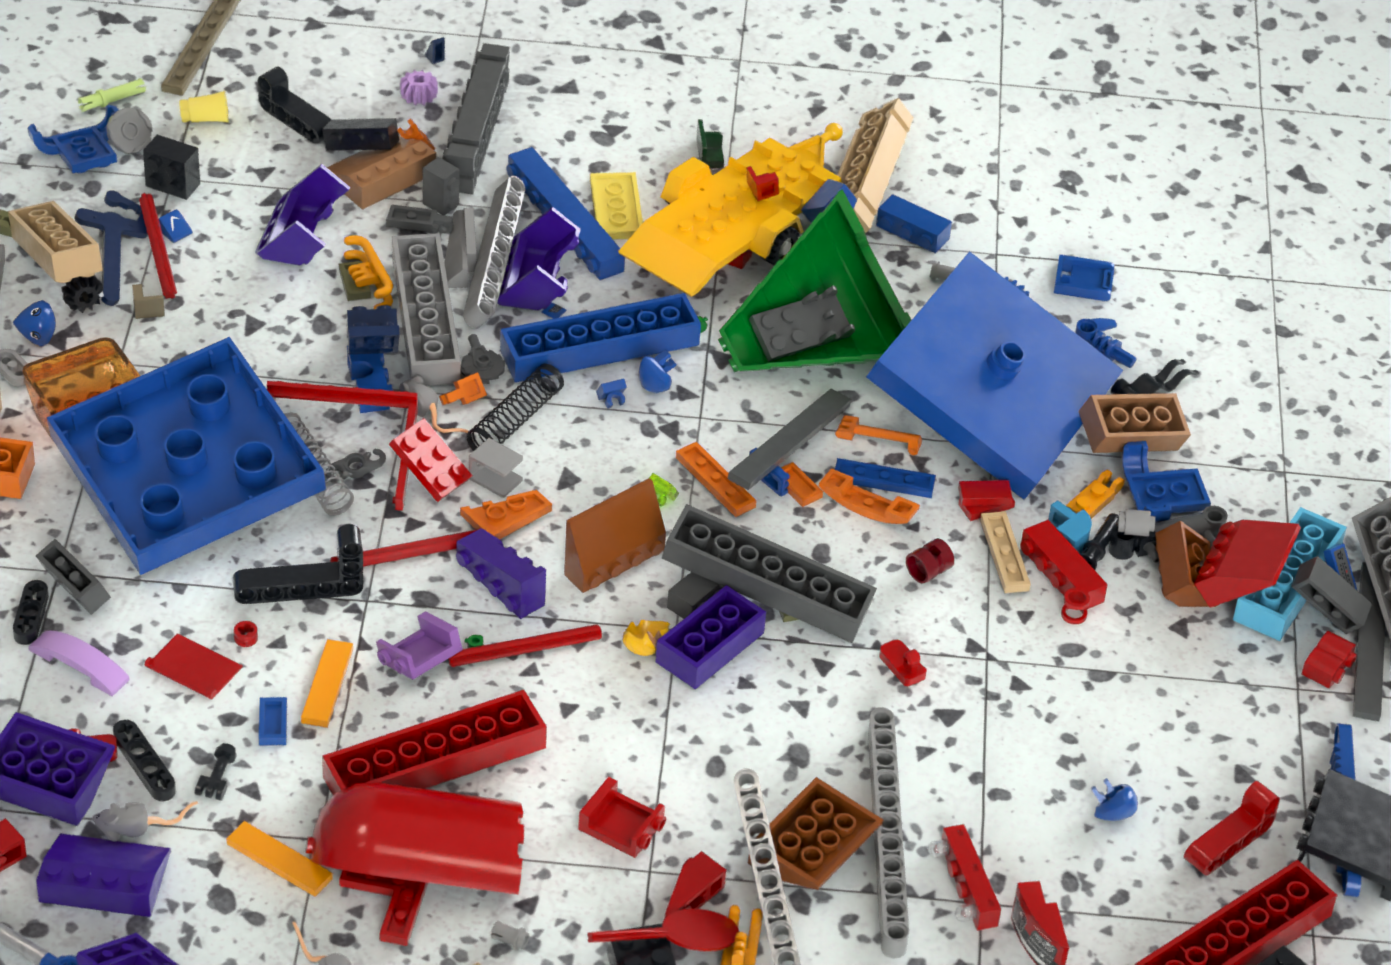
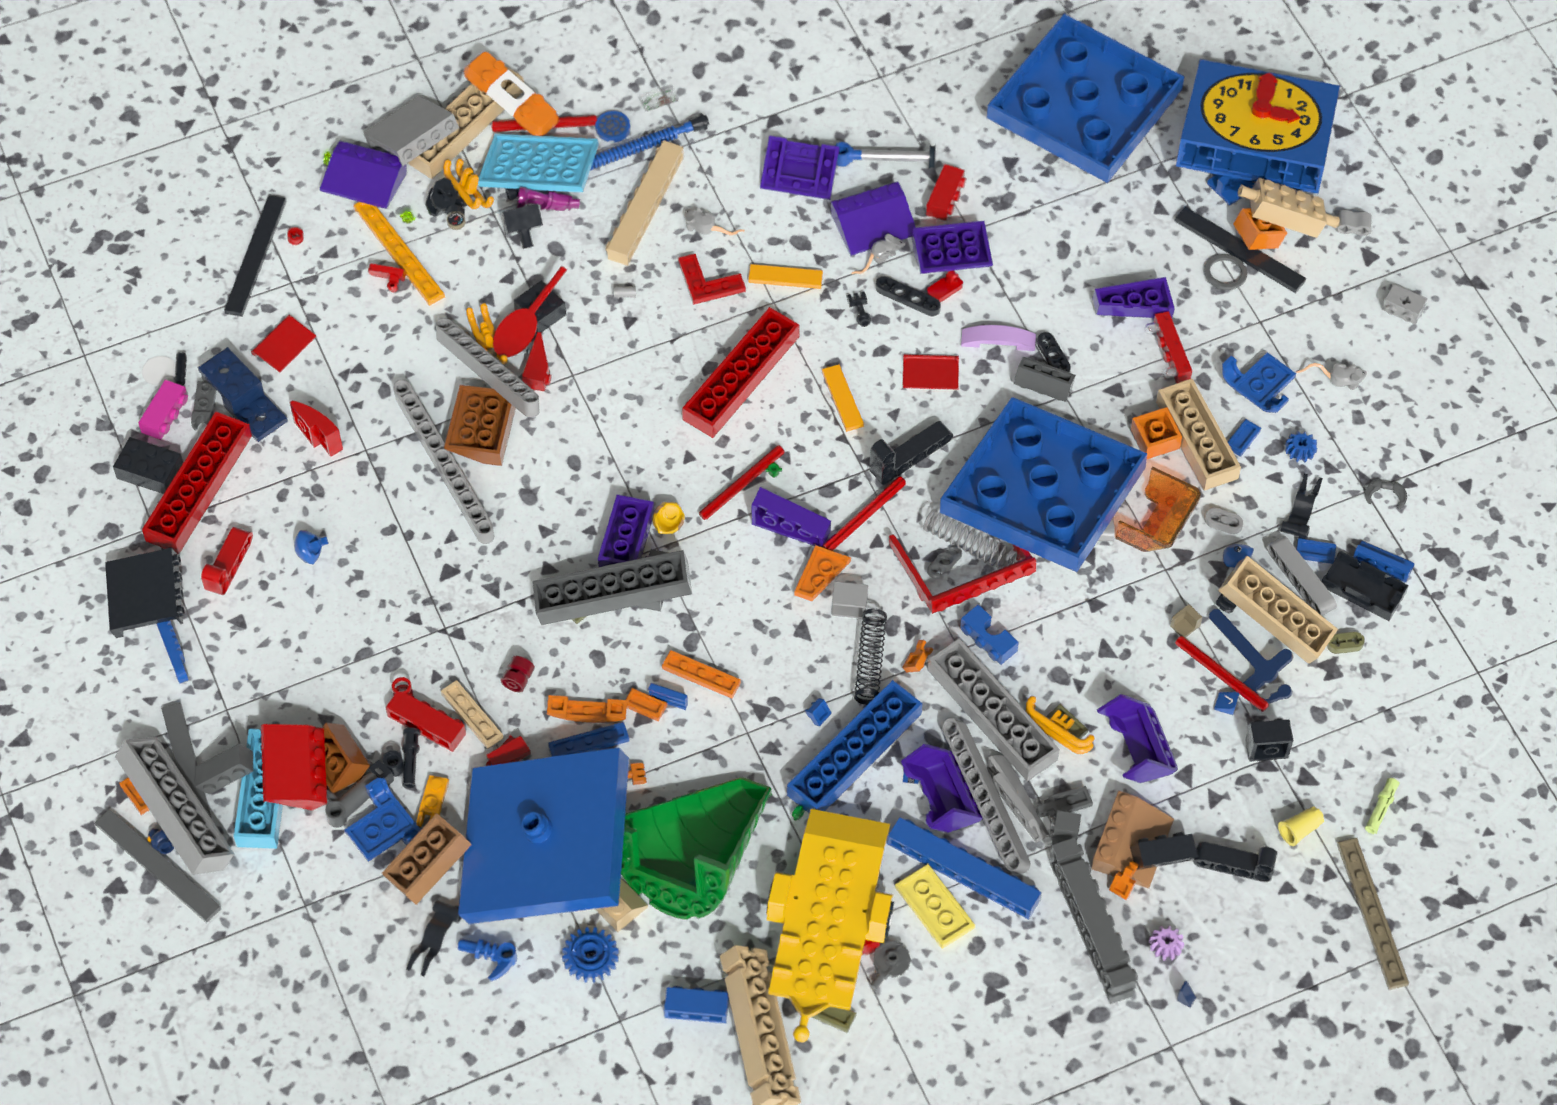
camera: 155 degrees right, 15 degrees up
blue piece [27,105,119,173] -> none
light grey tile [107,107,153,154] -> none
red bush [234,621,258,647] -> none
blue tile [259,697,287,746] -> none
red panel [305,782,524,895] -> none
dark blue bracket [346,305,400,355] -> none
medium lavender panel [376,611,463,680] -> none
plate [389,418,473,502] -> none
light grey animal [399,375,468,433] -> none
dark grey piece [461,334,505,384] -> none
dark orange slope [564,478,666,593] -> none
red panel [578,776,666,858] -> none
blue piece [639,349,677,393] -> none
clear neon green tile [649,473,679,507] -> none
dark green panel [696,119,724,169] -> none
dark grey tile [727,389,852,490] -> none
red panel [746,166,779,201] -> none
dark grey hinge [749,286,856,362] -> none
blue torso [801,179,857,223] -> none
red piece [879,639,927,687] -> none
red piece [927,824,1001,931] -> none
light grey pin [930,262,955,280] -> none
dark azure brick [1048,500,1092,554] -> none
blue container [1054,254,1115,301] -> none
light grey brick [1118,509,1155,536] -> none
red brick [1301,631,1357,689] -> none
tile [1323,543,1358,591] -> none

